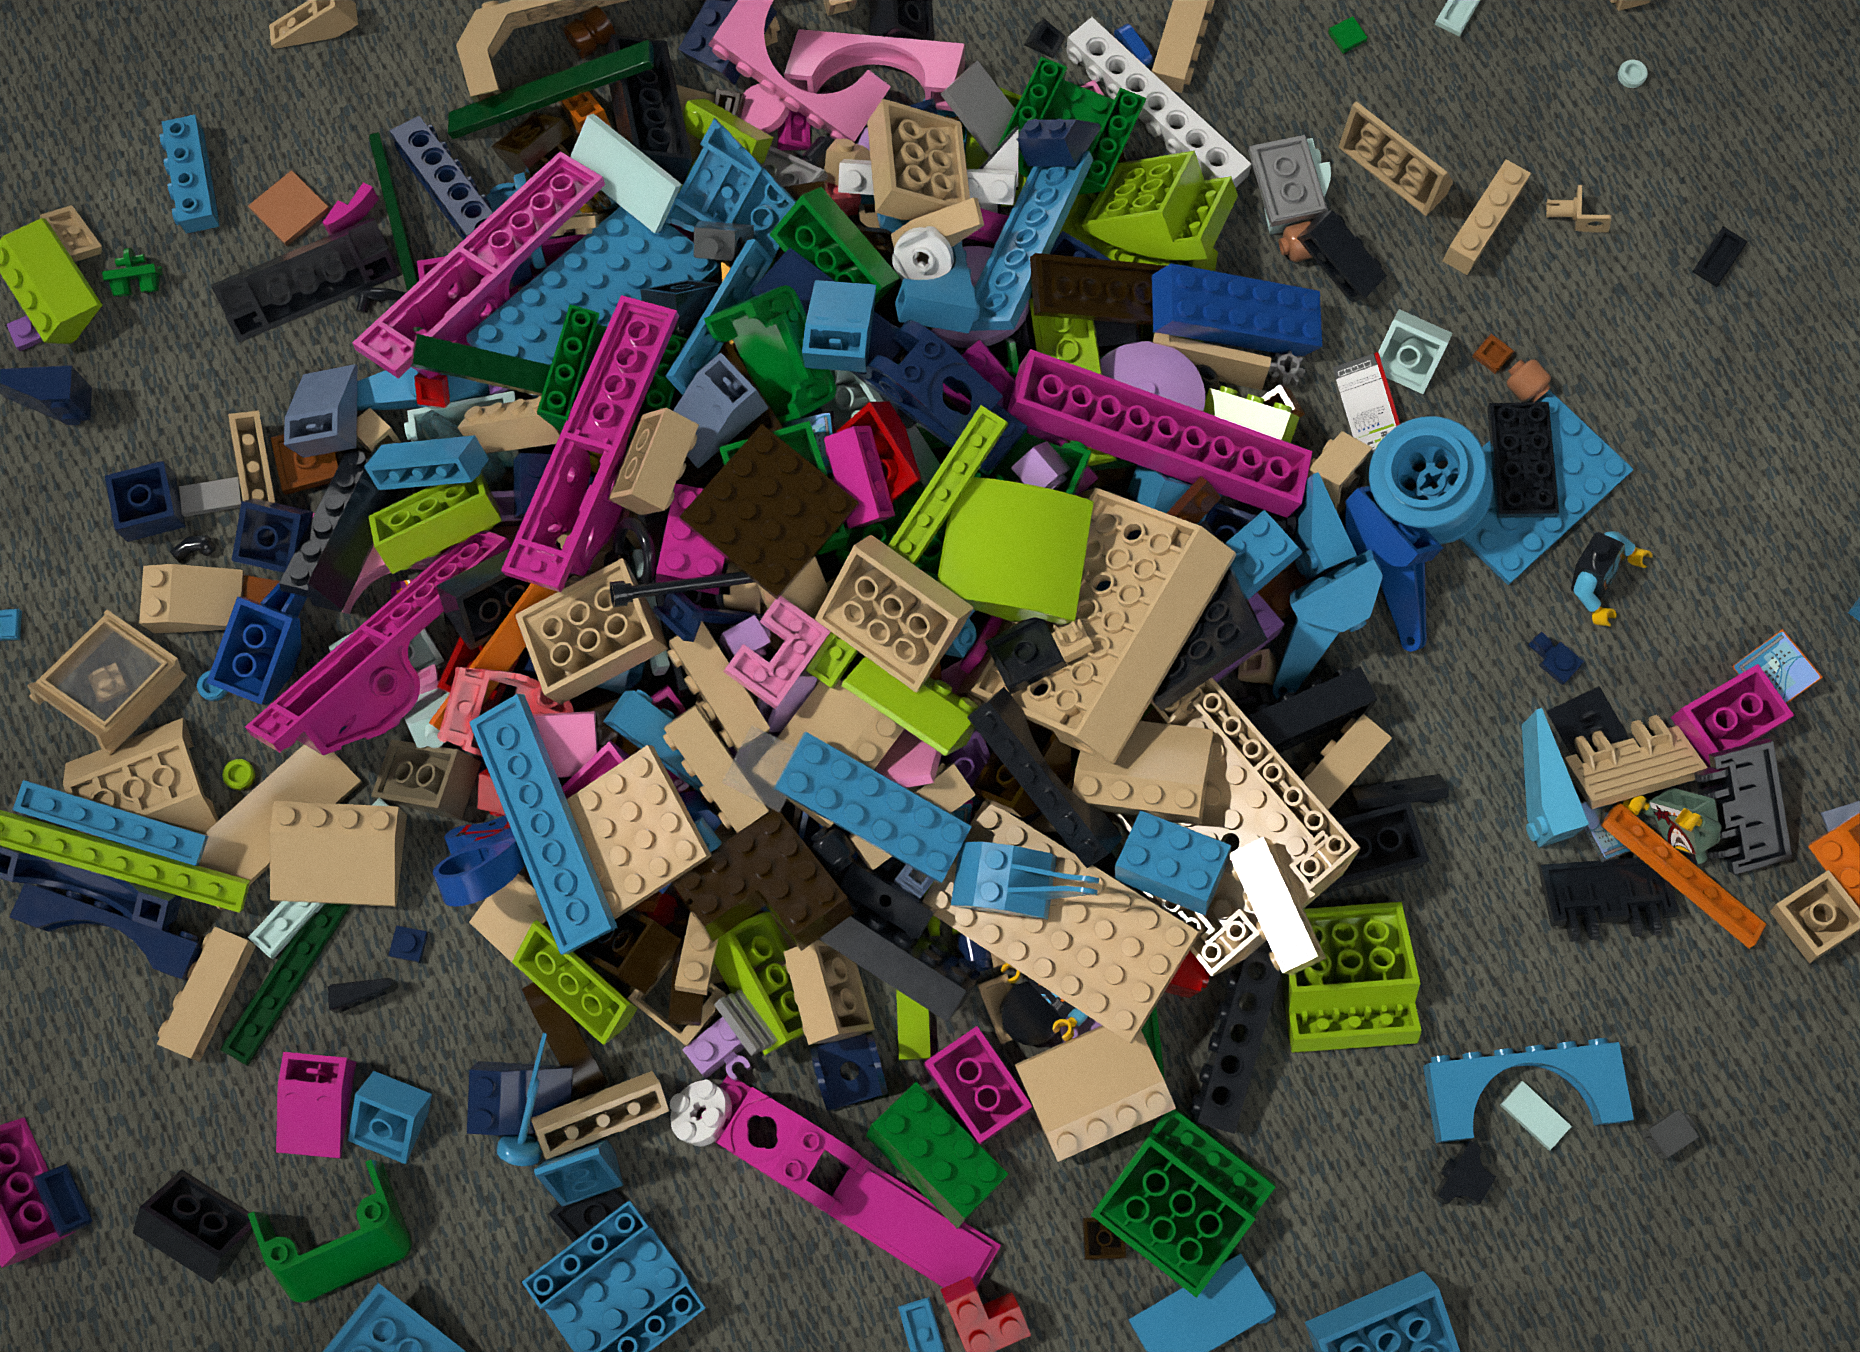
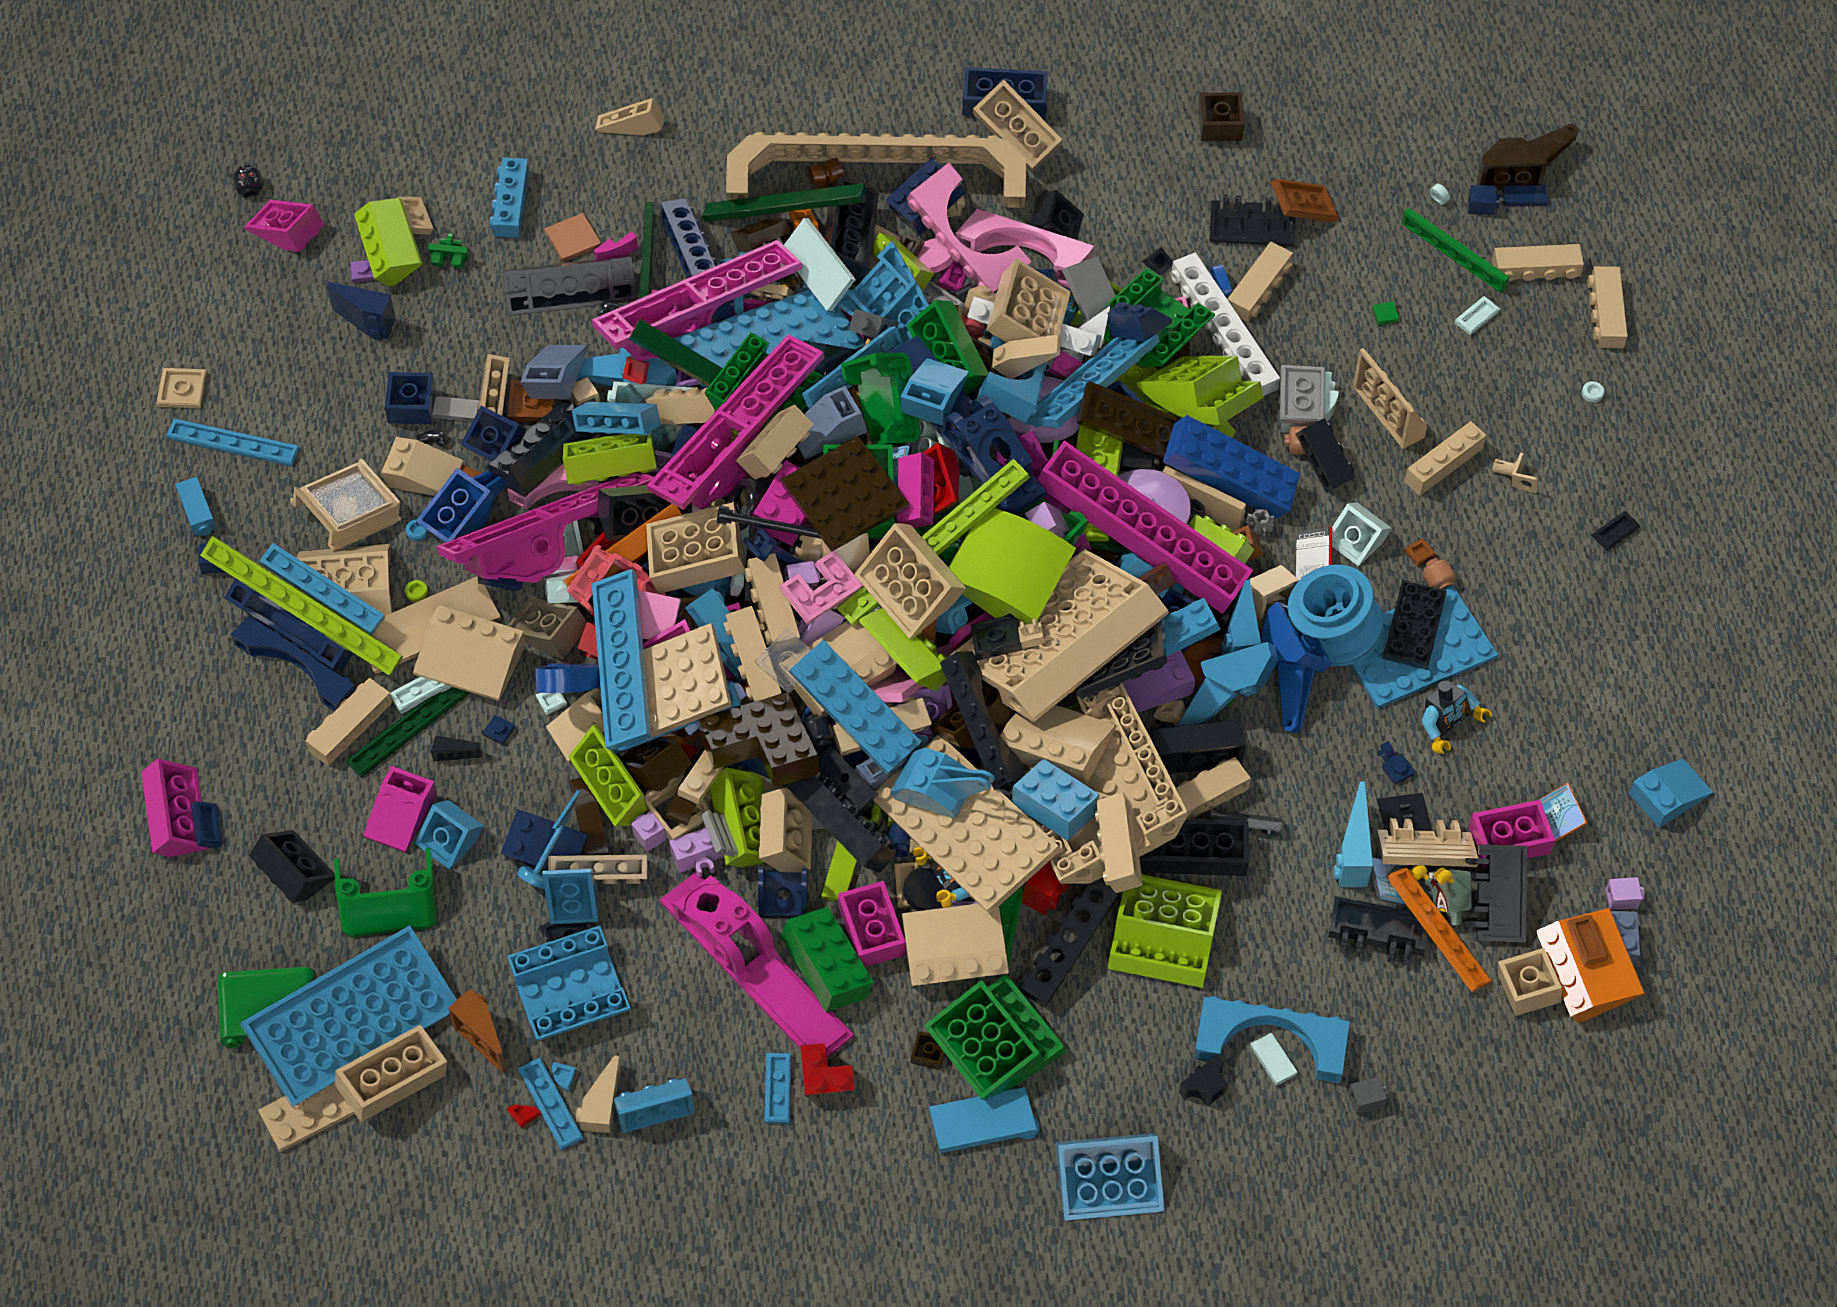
camera: 15 degrees right, 15 degrees down
white plate [670,1079,732,1147] -> none
white plate [892,226,954,281] -> none
none -> lavender brick [631,811,666,852]

